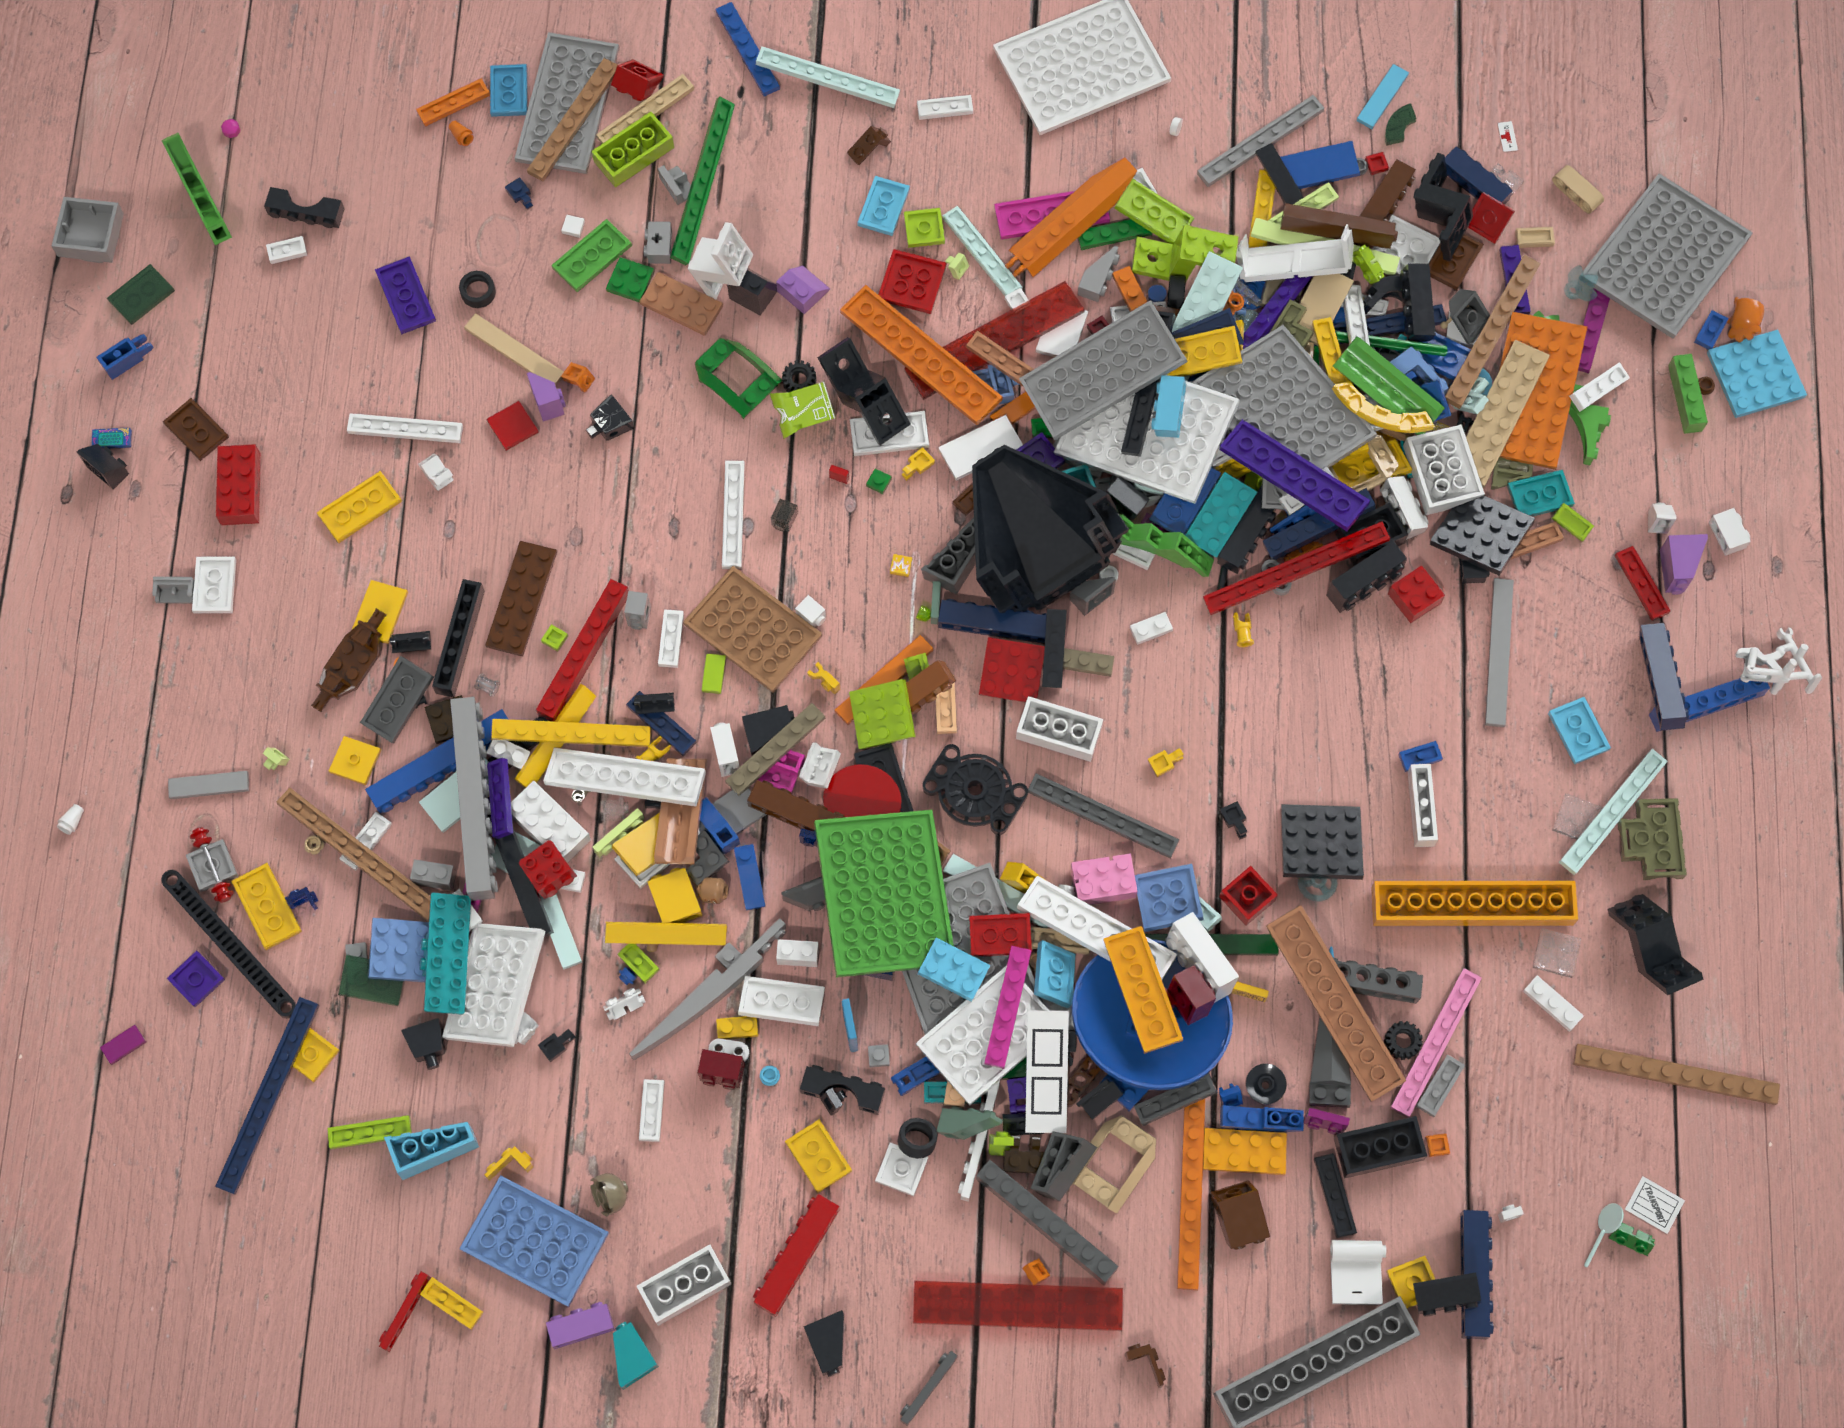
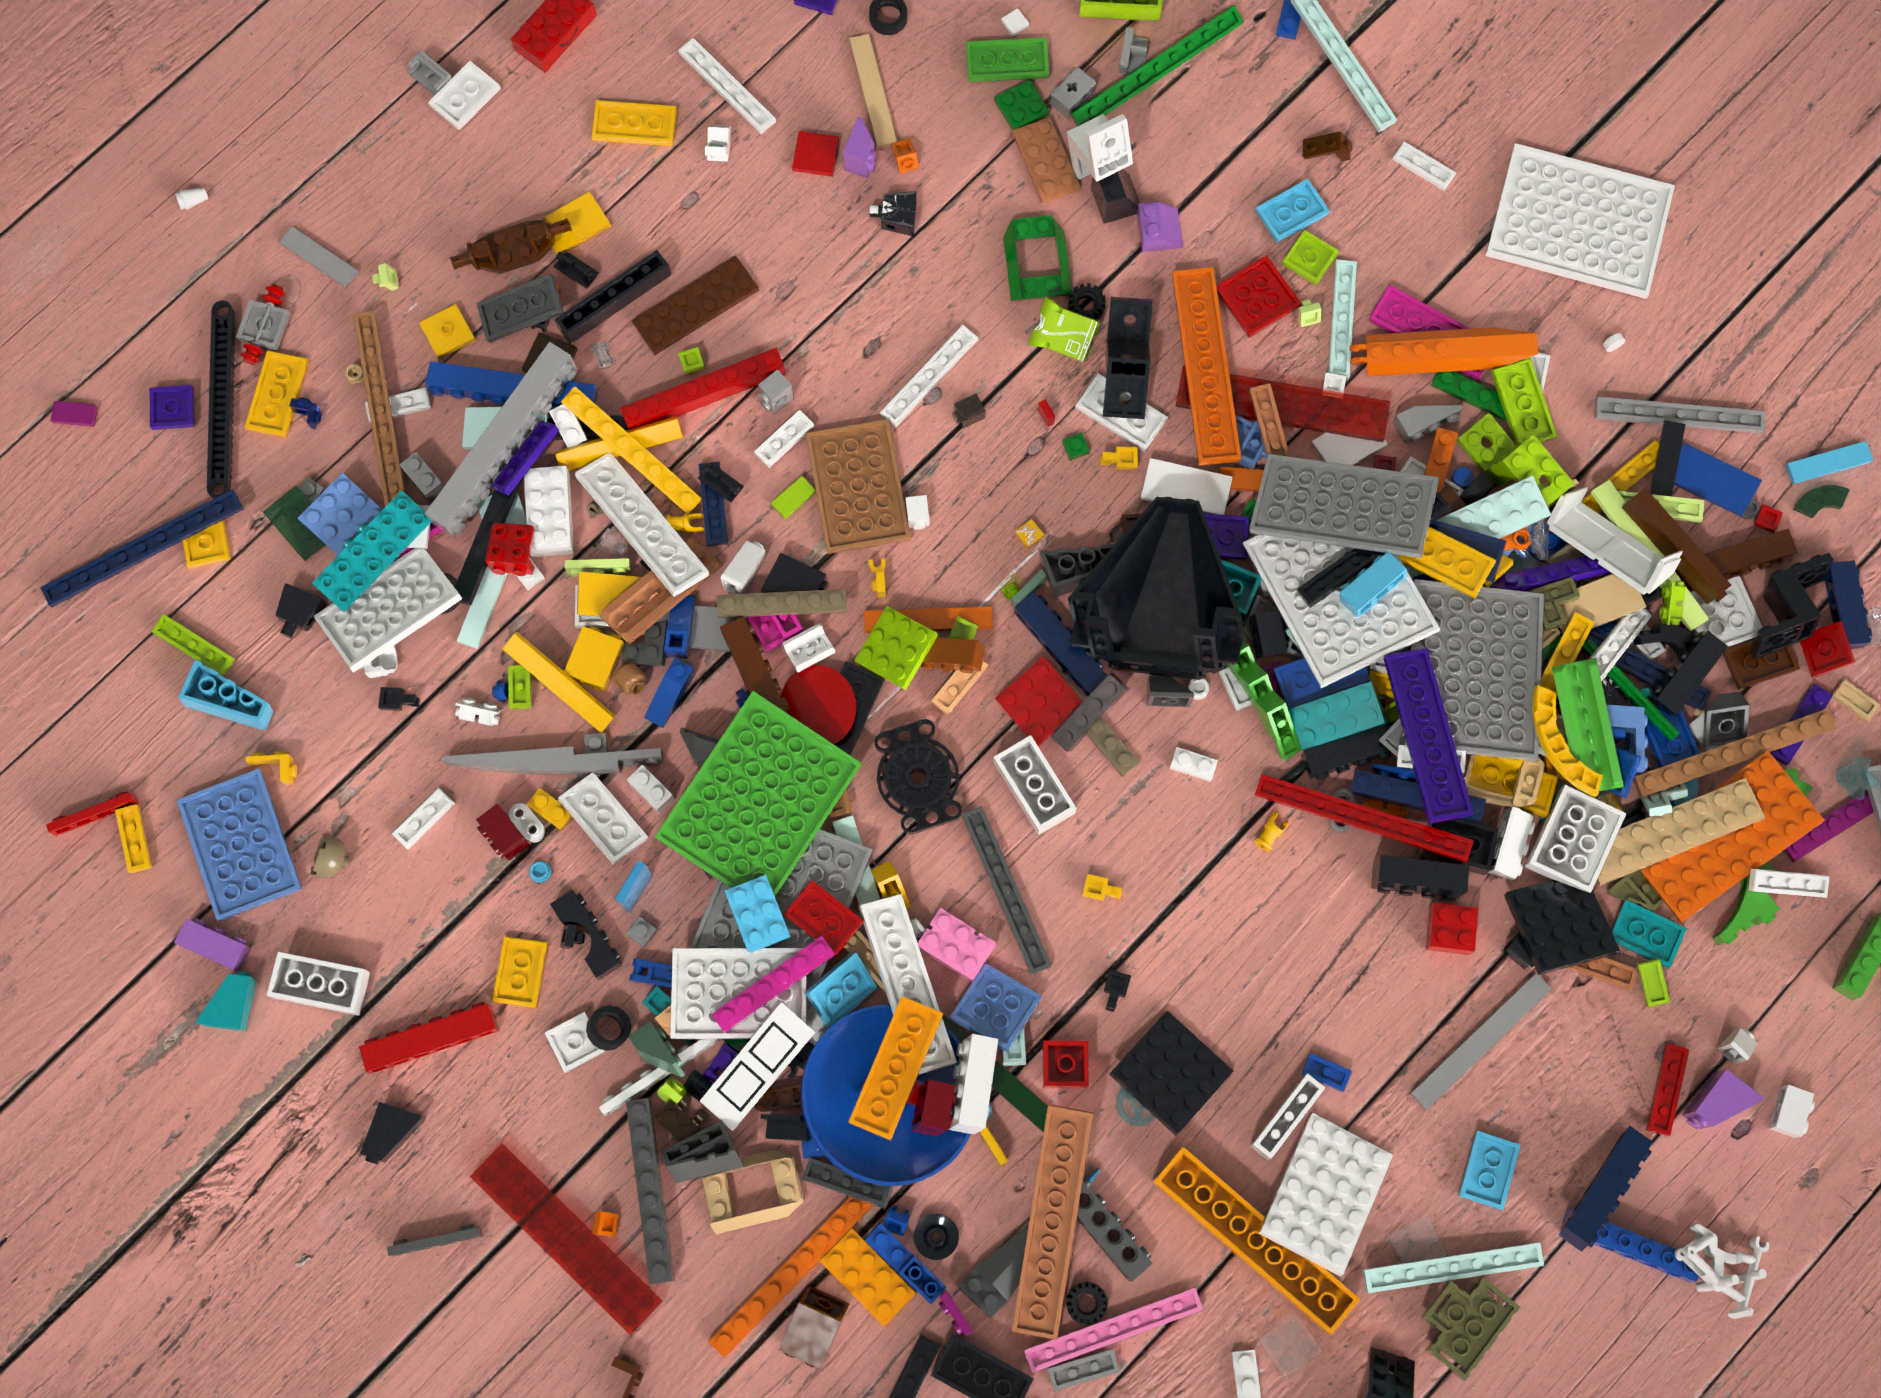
camera: 40 degrees right, 5 degrees up
none -> white plate [1259,1113,1393,1277]

